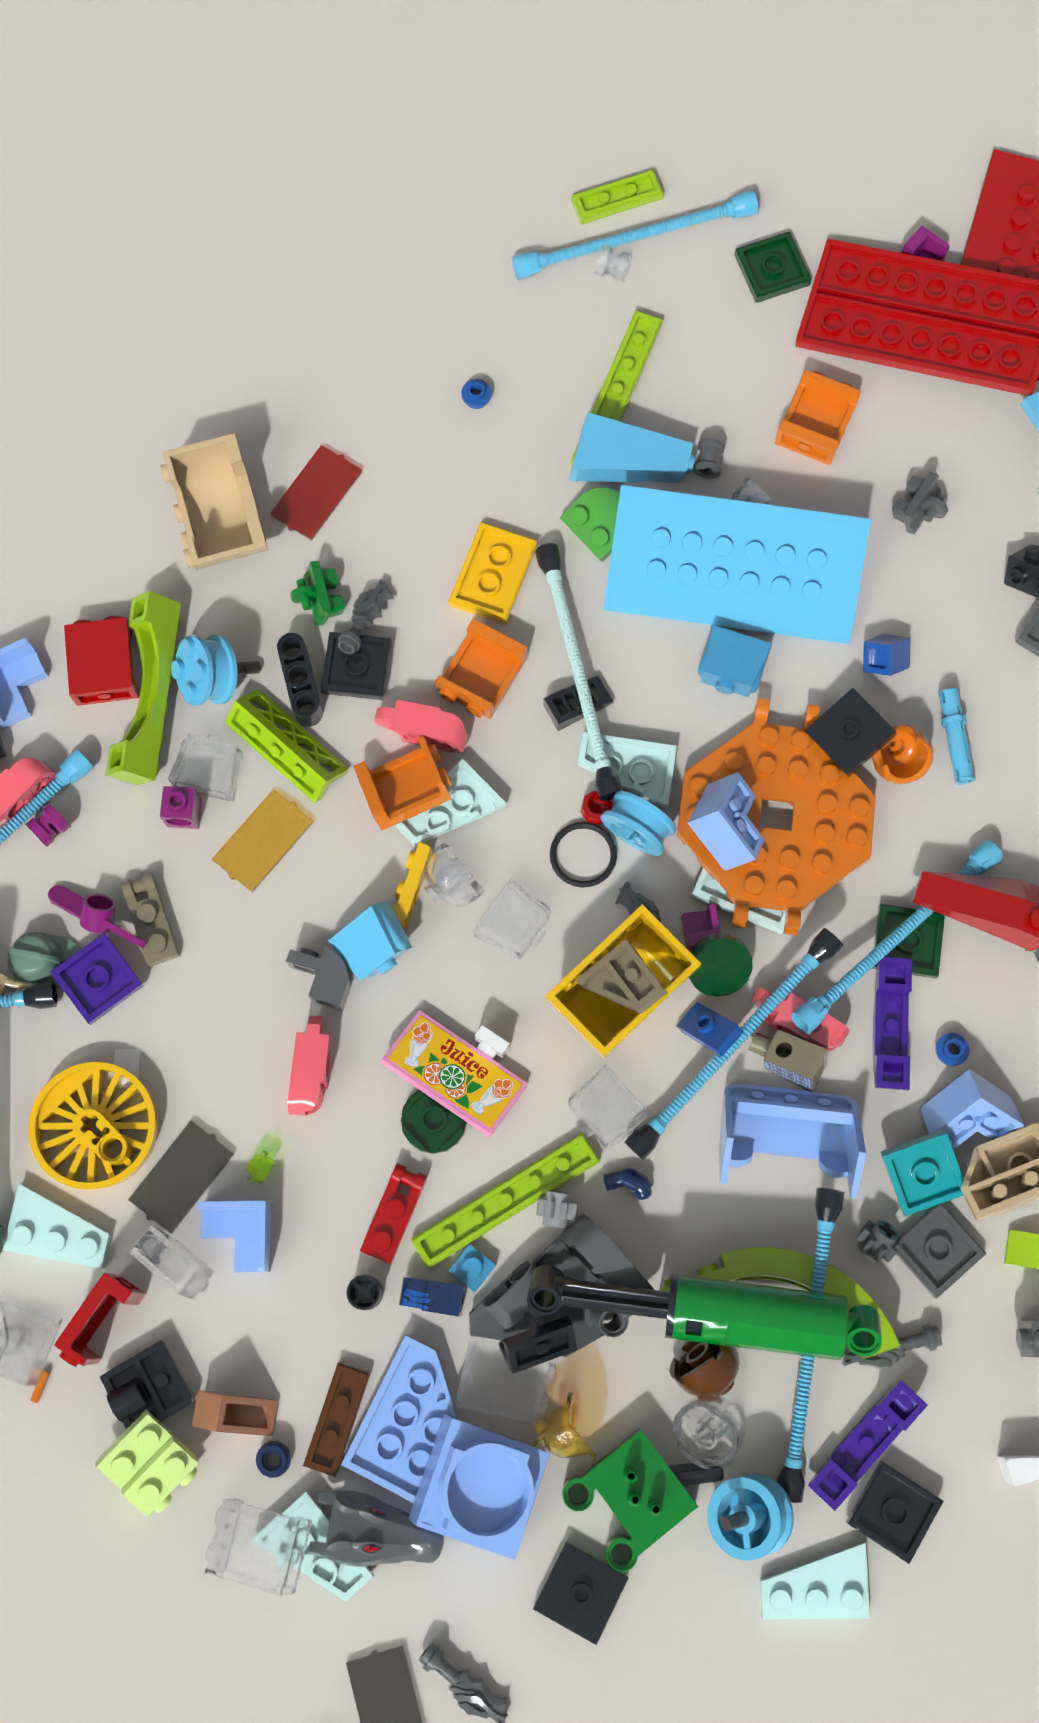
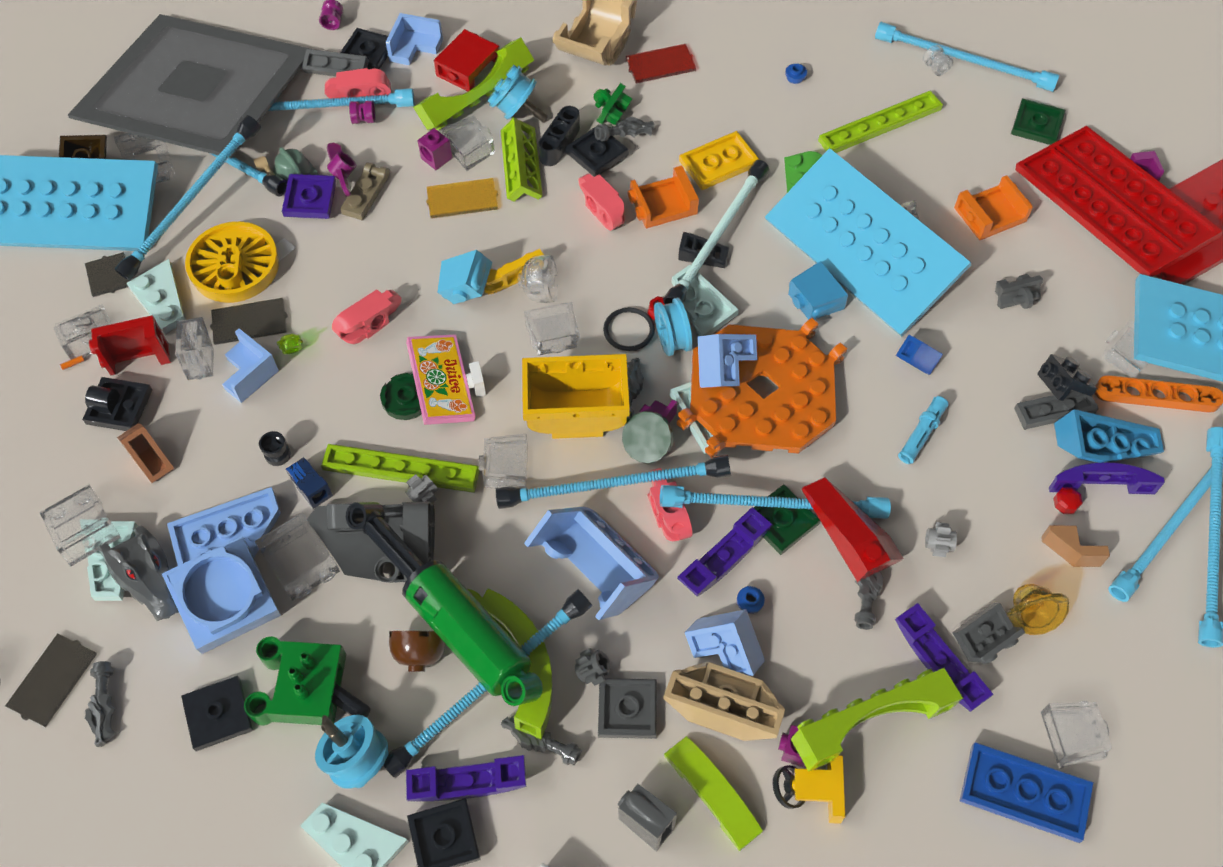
camera: 40 degrees right, 15 degrees down
yellowish green plate [95,1409,199,1517] -> none
dark blue plate [256,1441,291,1478] -> none
dark grey brick [286,946,351,1011] -> none
reddish brown tile [303,1363,371,1477] -> none
orange panel [353,736,452,831] -> none
red plate [360,1163,428,1265] -> none
light aqua wing [394,759,506,847] -> none
dark azure plate [449,1244,496,1292] -> none
black panel [499,1312,577,1374] -> none
clear yellow helmet [533,1392,597,1461] -> none
medium azure slope [569,412,695,483] -> none
lime tile [571,169,663,225] -> none
dark tan wing [576,939,668,1014] -> none
dark blue arm [603,1168,652,1200] -> none
clear cylinder [672,1395,745,1469] -> none
blue plate [676,1002,743,1057] -> none
dark grey bush [694,438,725,479] -> none
dark tan torso [748,1030,827,1092] -> none
black plate [805,688,897,778] -> none
orange piece [872,724,934,784] -> none
teal plate [880,1129,964,1217] -> none

